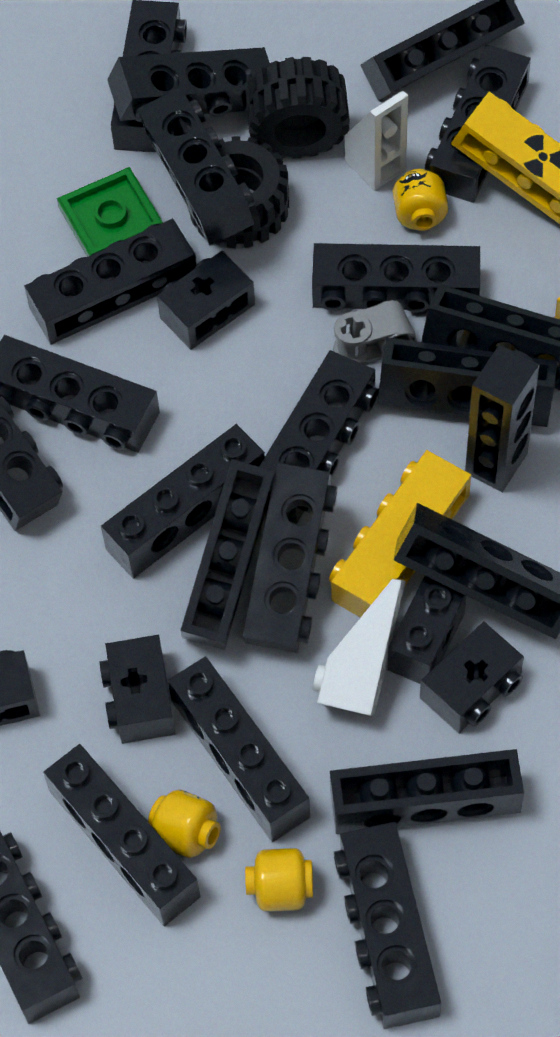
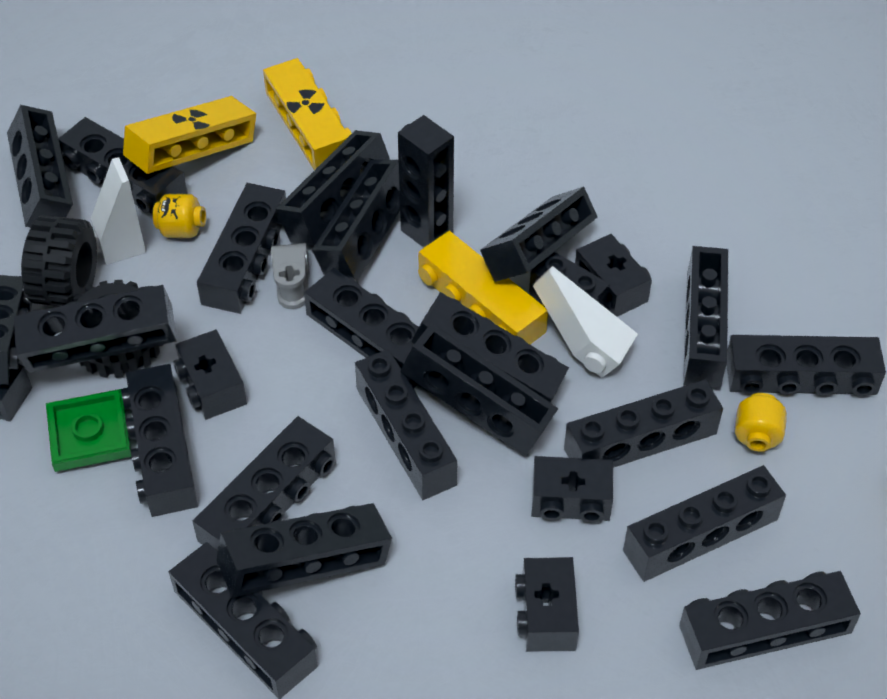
camera: 80 degrees left, 10 degrees down
yellow head [148,789,221,858] -> none

